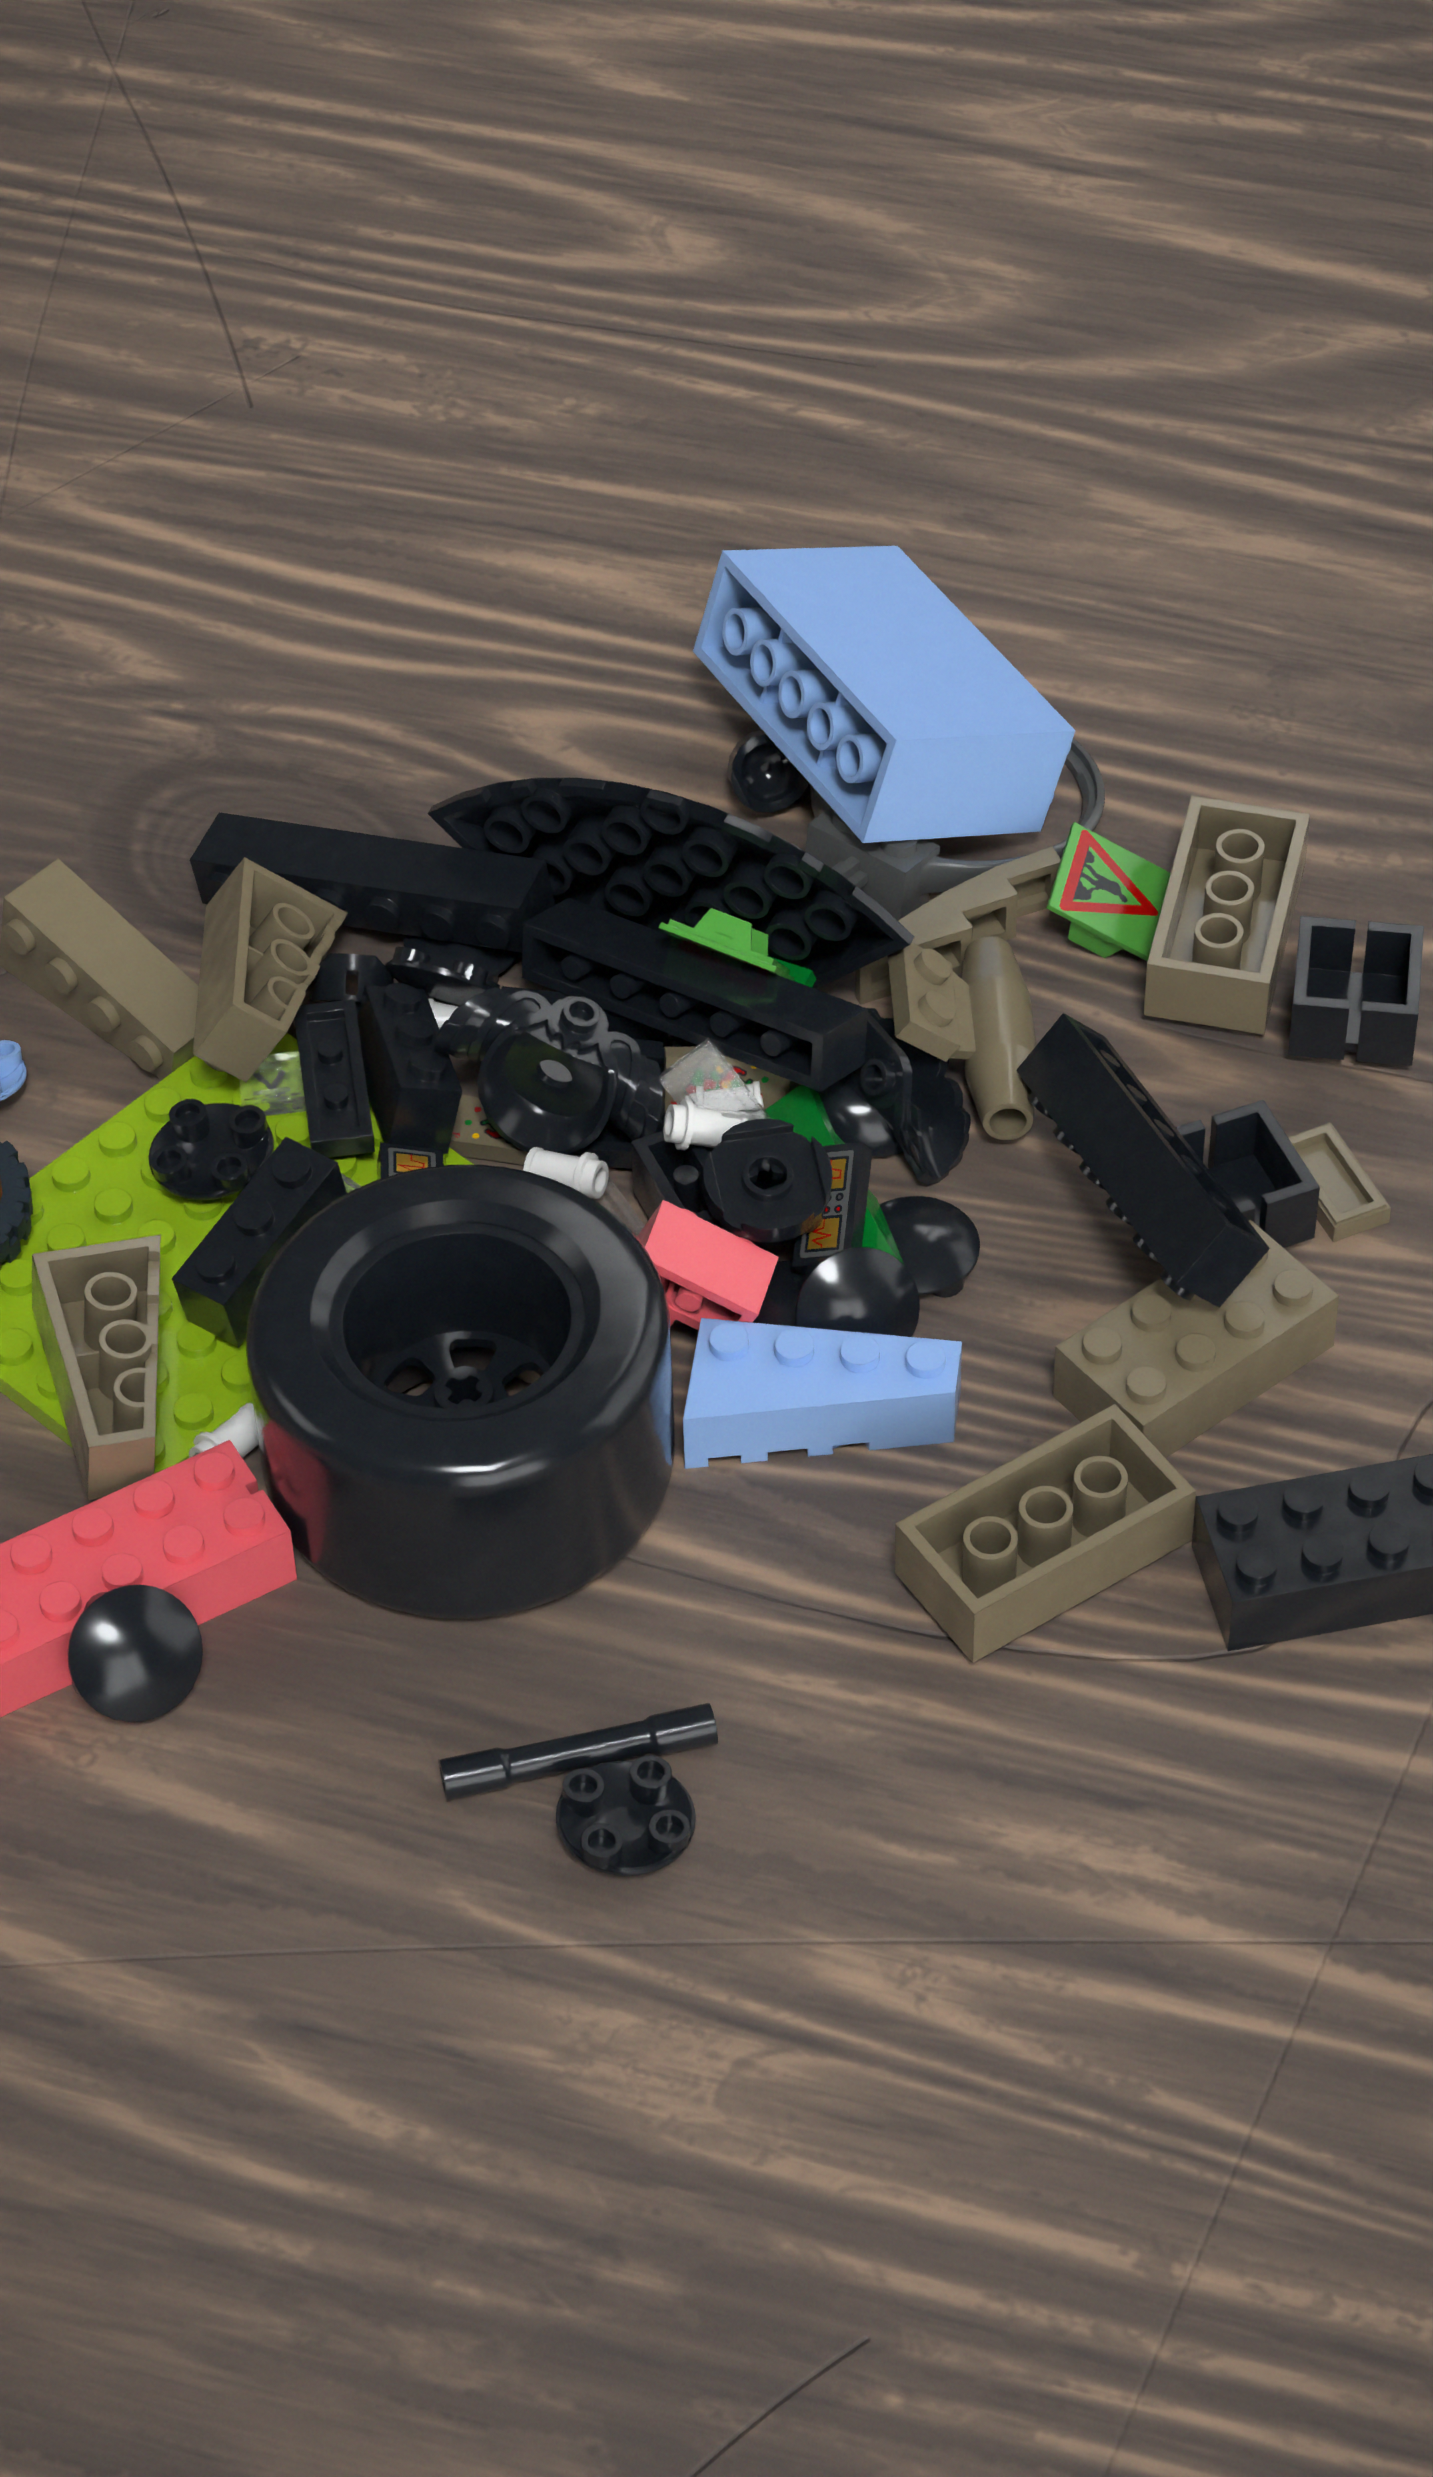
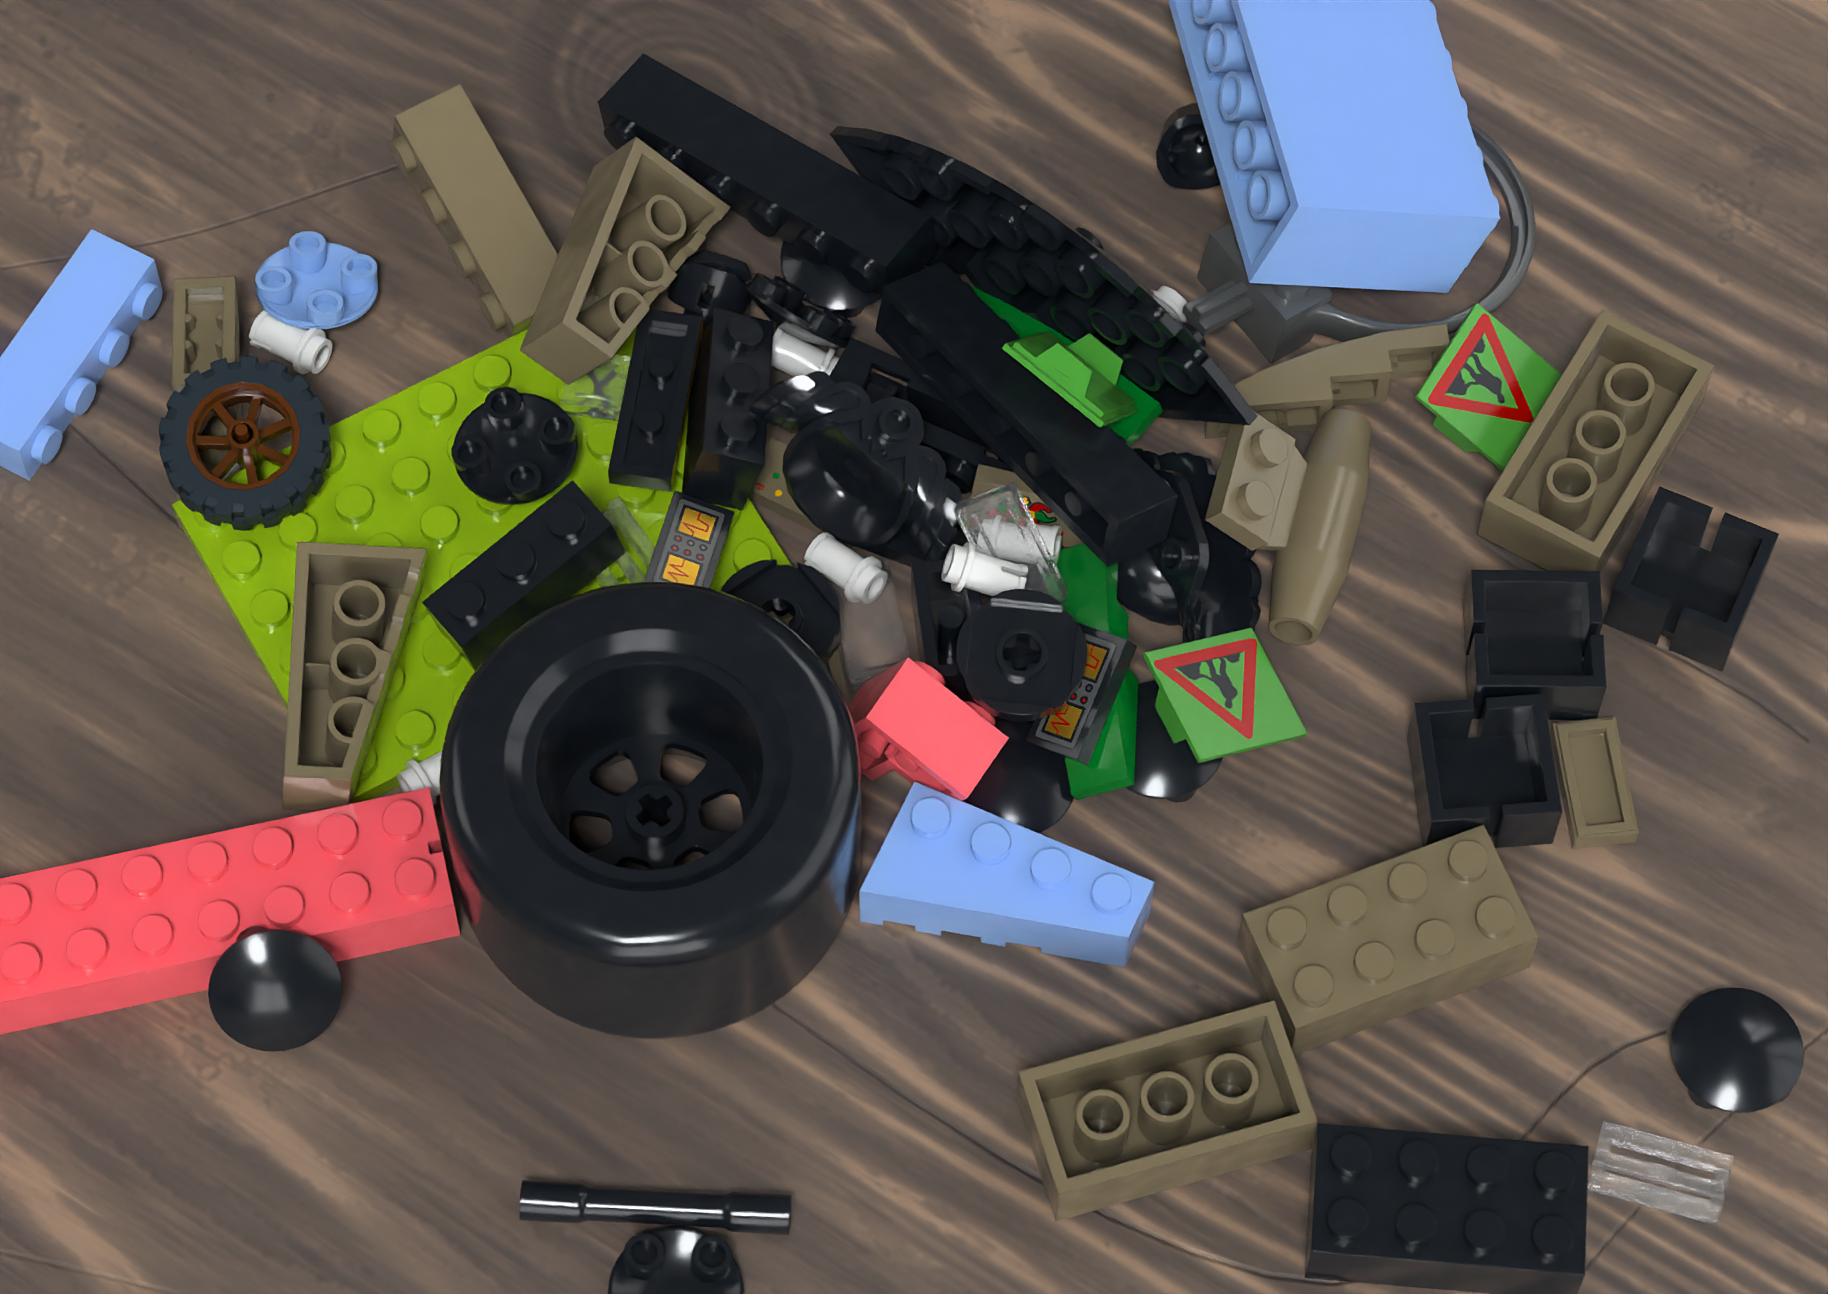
camera: 15 degrees right, 15 degrees up
black dish [795,1247,920,1337] -> none
black brick [1016,1013,1270,1308] -> none
none -> bright green piece [1143,628,1308,763]
none -> black piece [1463,570,1607,720]

